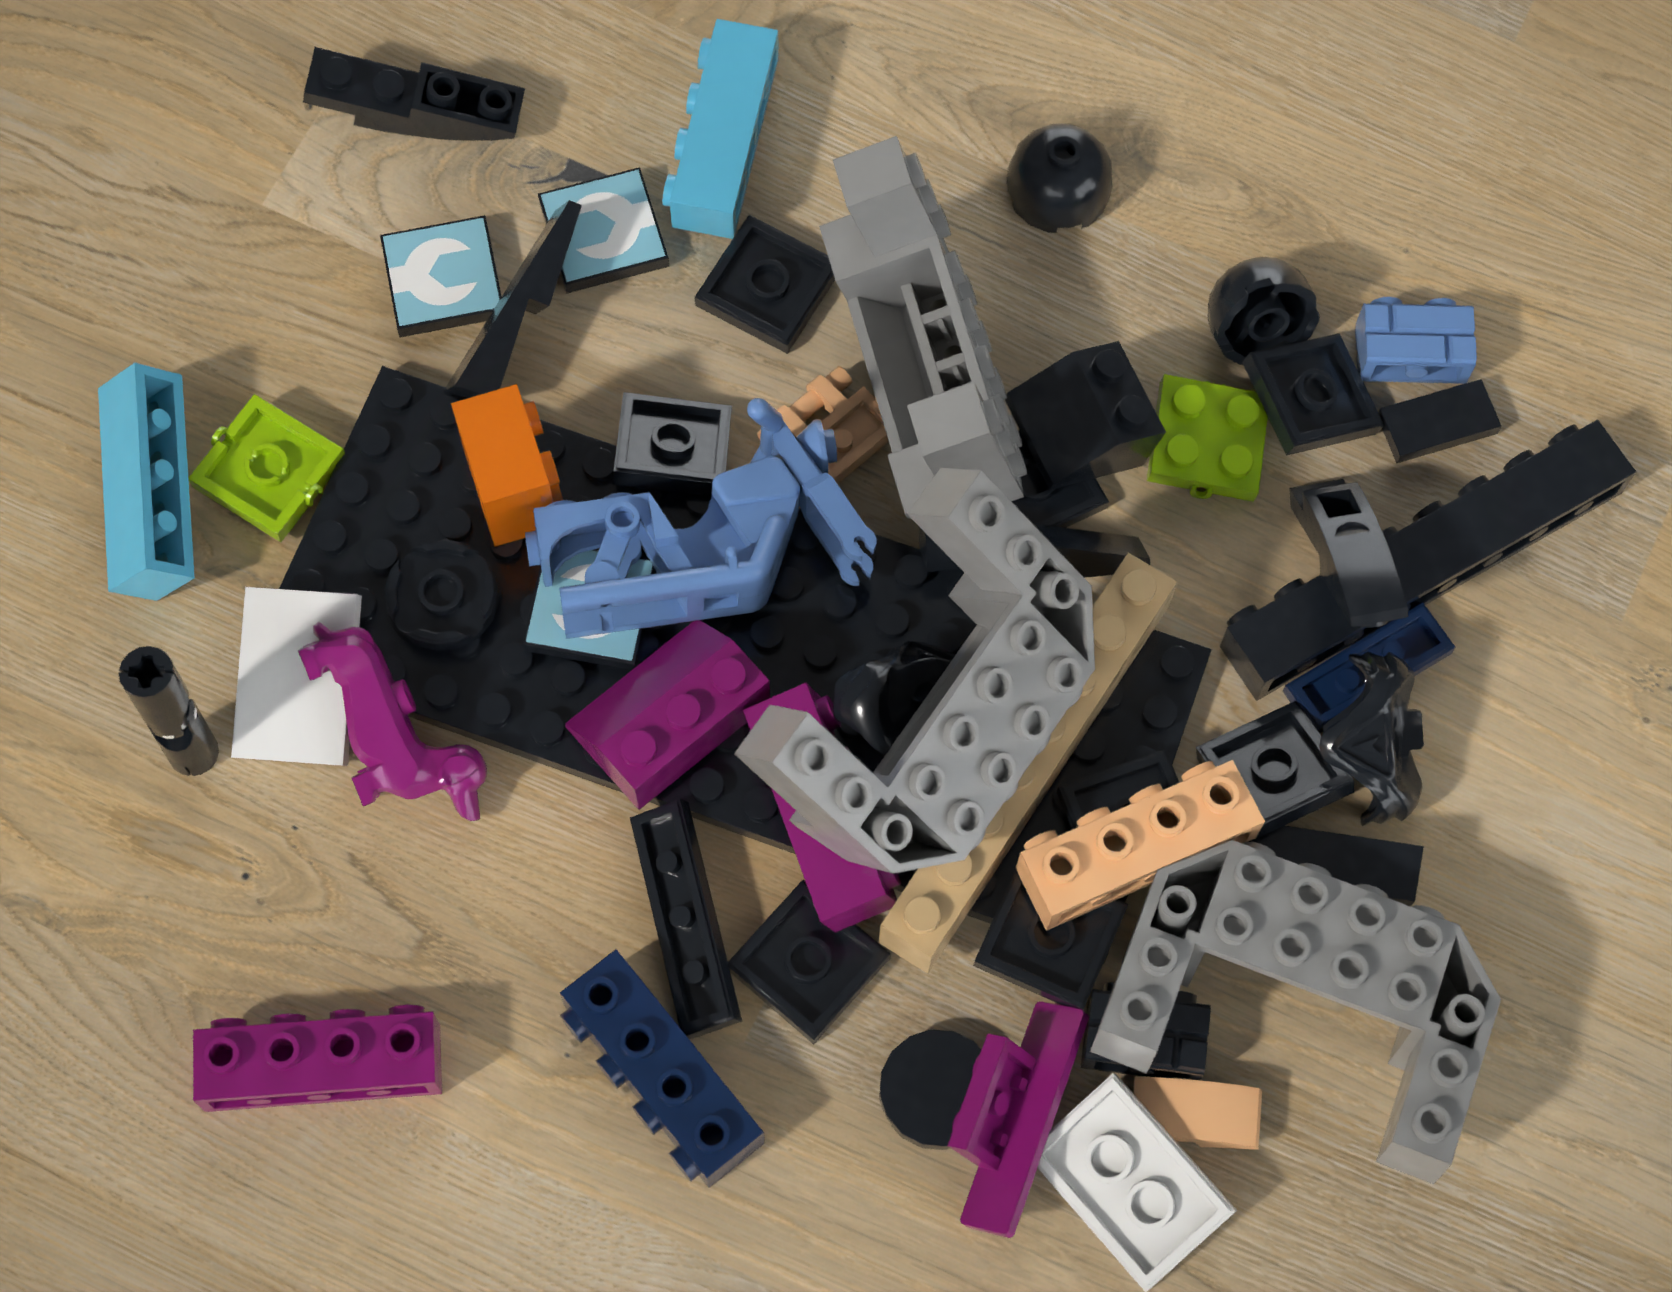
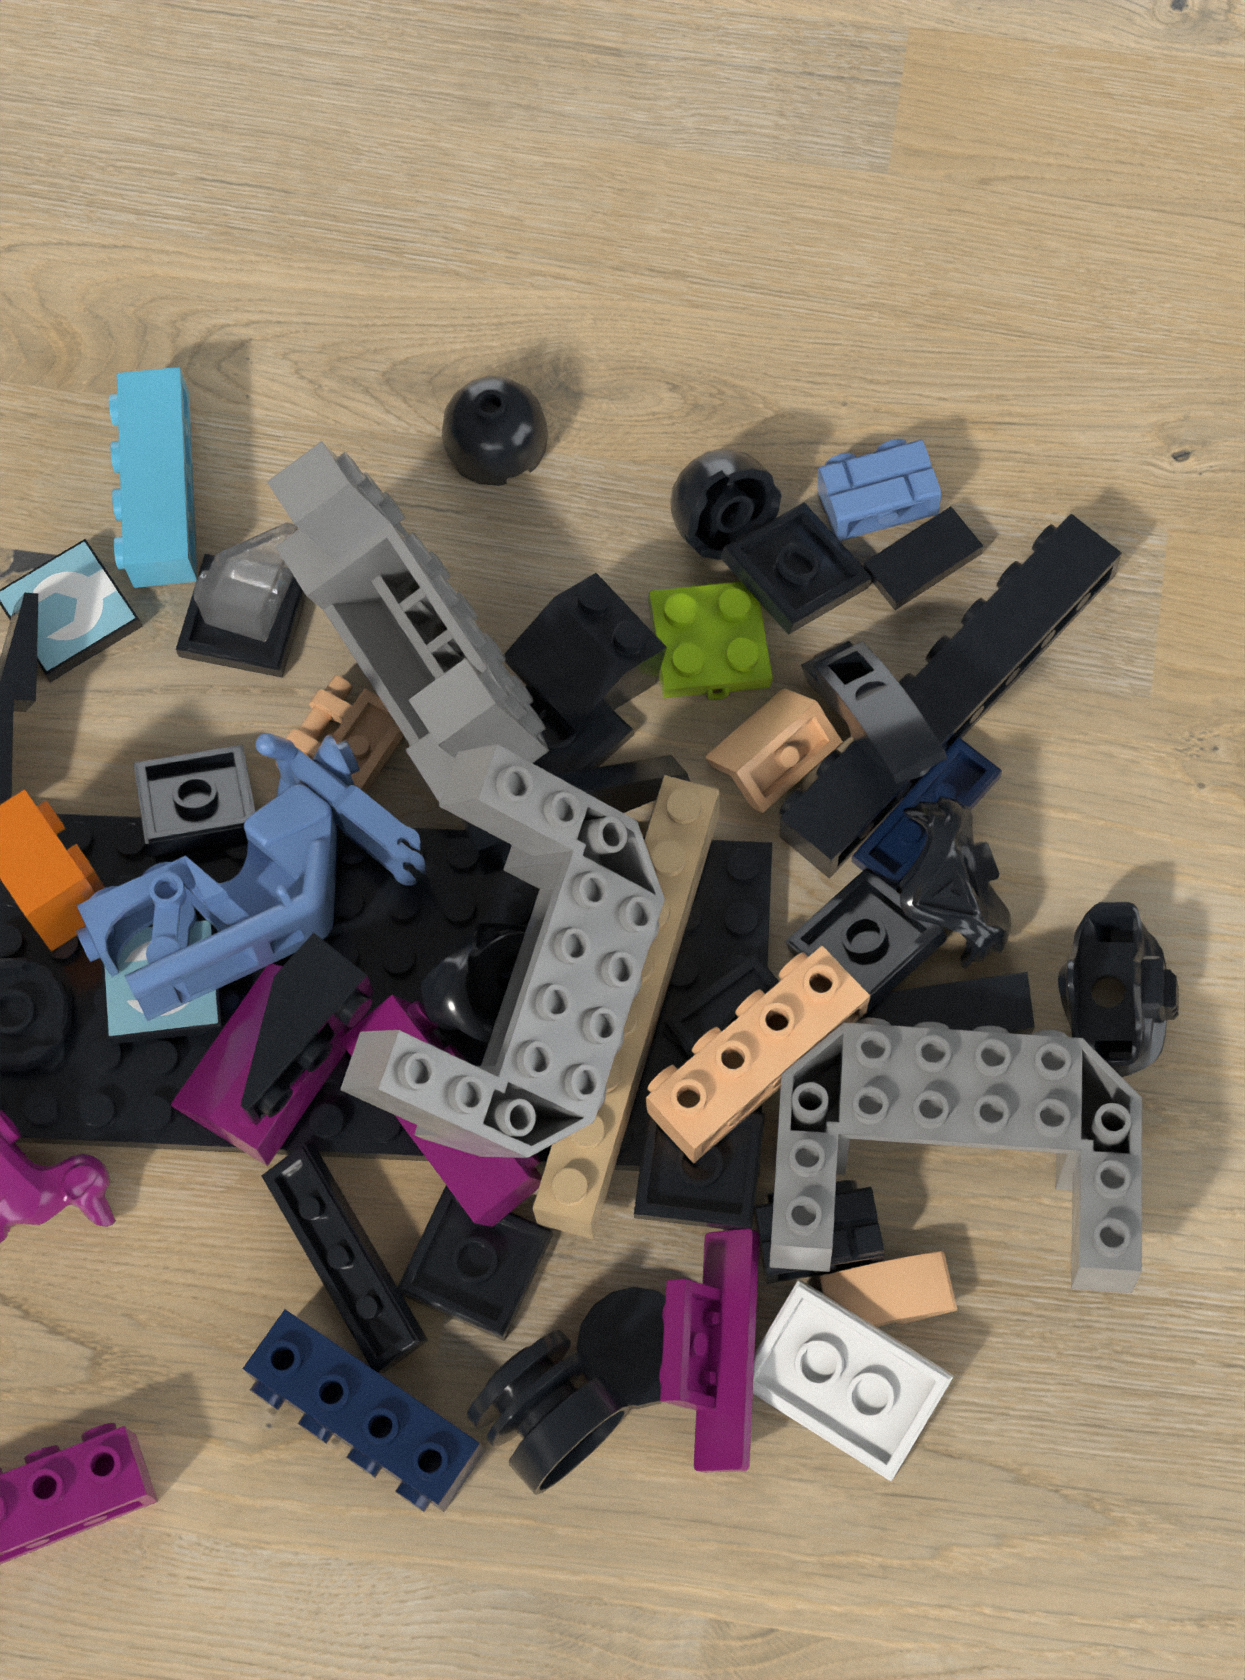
camera: 10 degrees left, 0 degrees up
none -> clear slope [194,522,298,642]
none -> black slope [240,932,374,1126]
none -> black wheel [467,1330,629,1495]
none -> light nougat panel [705,689,843,813]
none -> black piece [1058,902,1179,1077]

